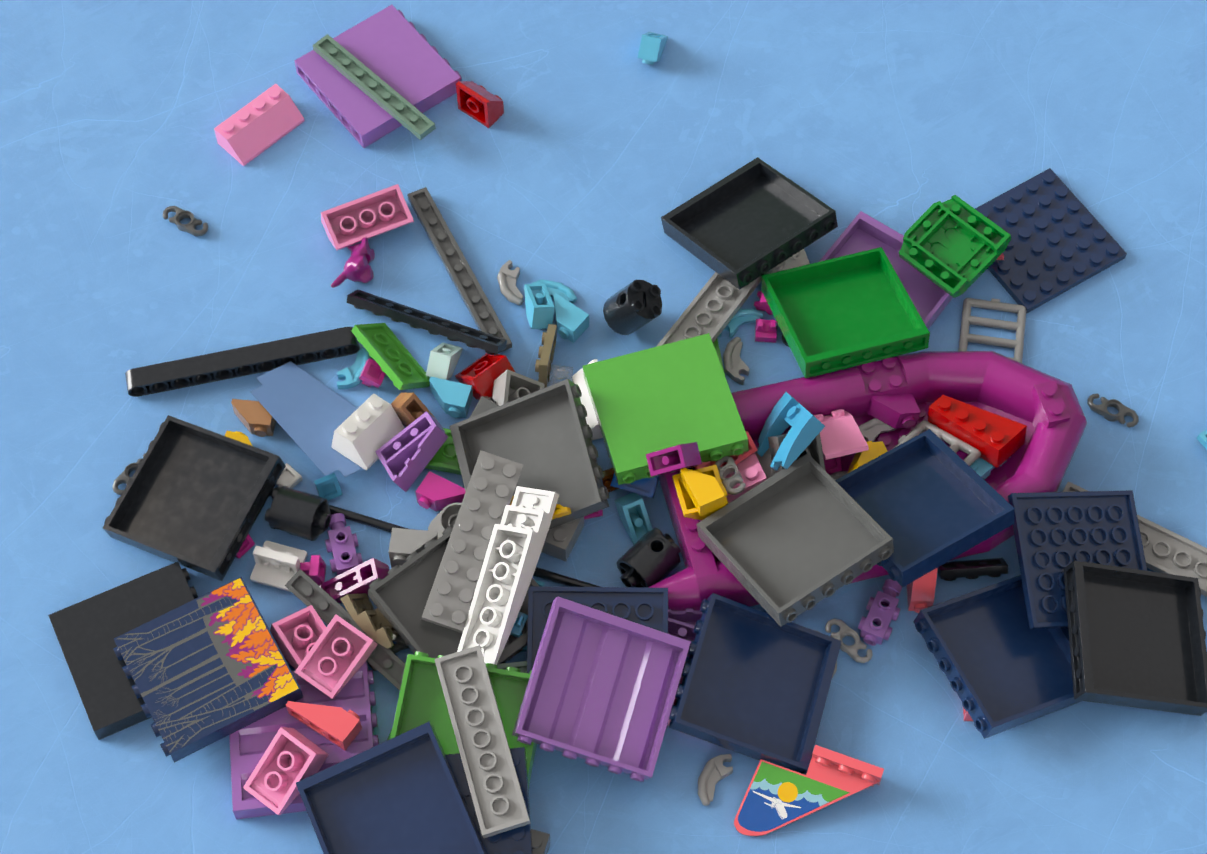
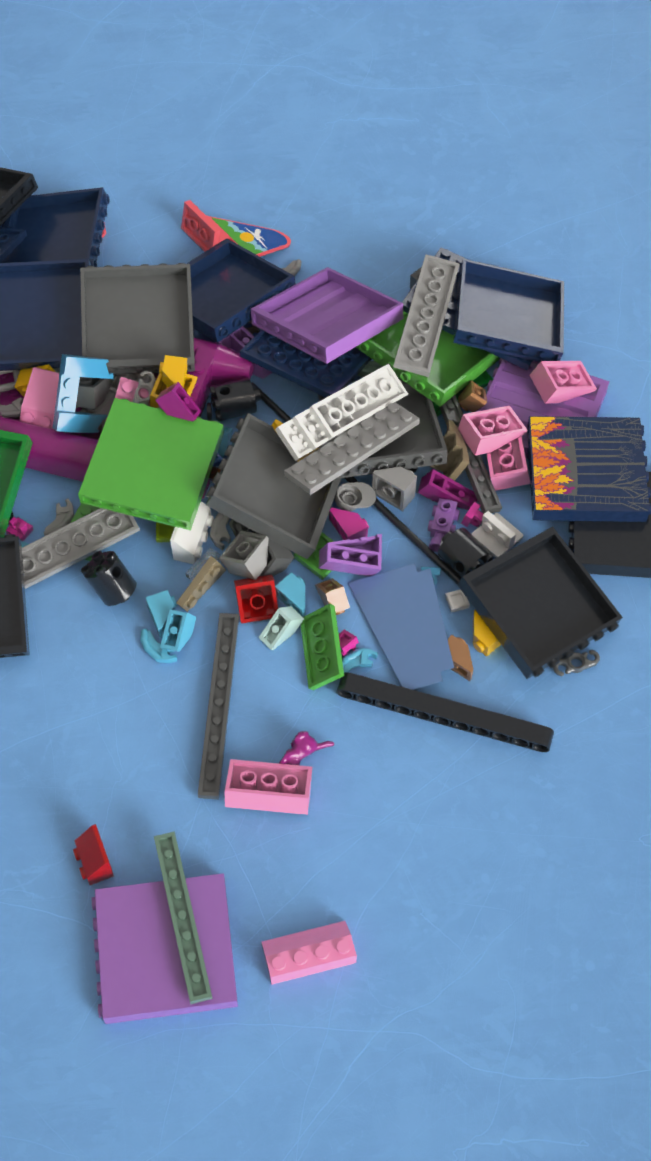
camera: 150 degrees left, 0 degrees up
dark grey piece [163,206,208,236] -> none
coral slope [286,701,362,751] -> none
white slope [331,393,405,471] -> none
black plate [346,289,507,354] -> none
light grey piece [497,260,523,306] -> none
none -> medium nougat slope [458,380,487,412]

